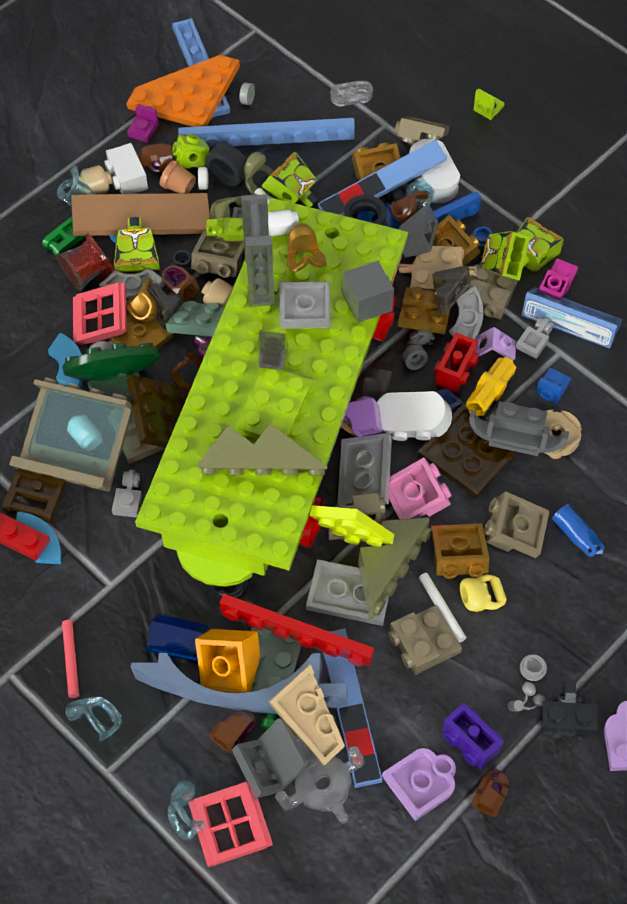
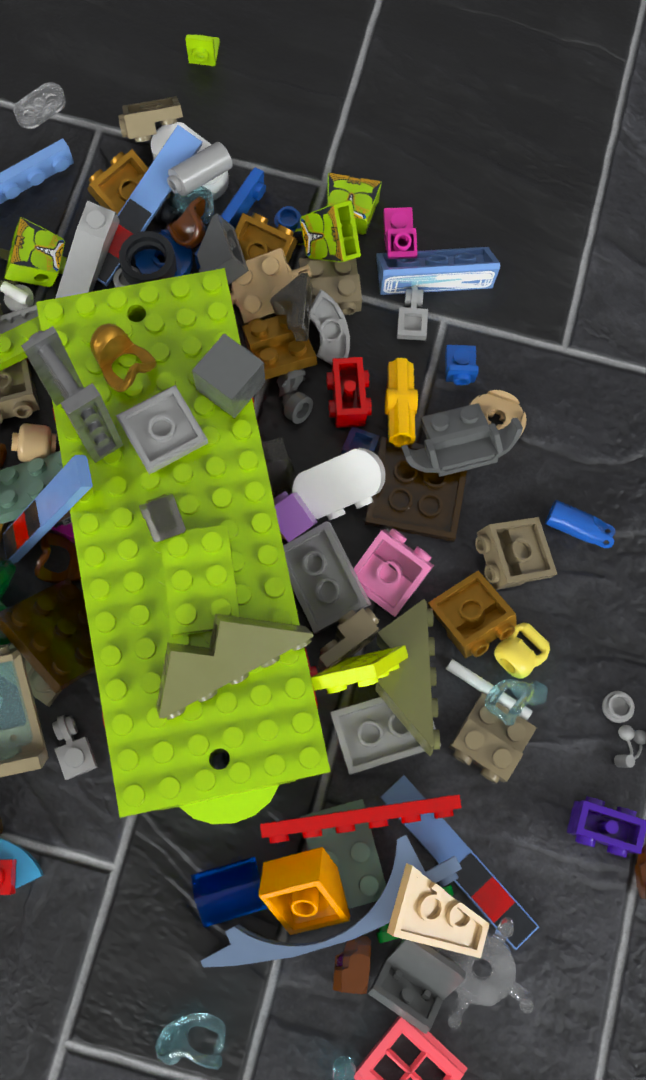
camera: 35 degrees left, 15 degrees up
coral bar [62,620,79,698] -> none
white brick [268,209,299,236] -> none
lavender plate [382,748,456,821] -> none
lavender bracket [475,327,516,360] -> none
none -> medium blue tile [2,455,93,563]
none -> light grey slope [55,201,120,298]
none -> light grey brick [167,142,232,196]
none -> clear light blue piece [485,678,548,726]

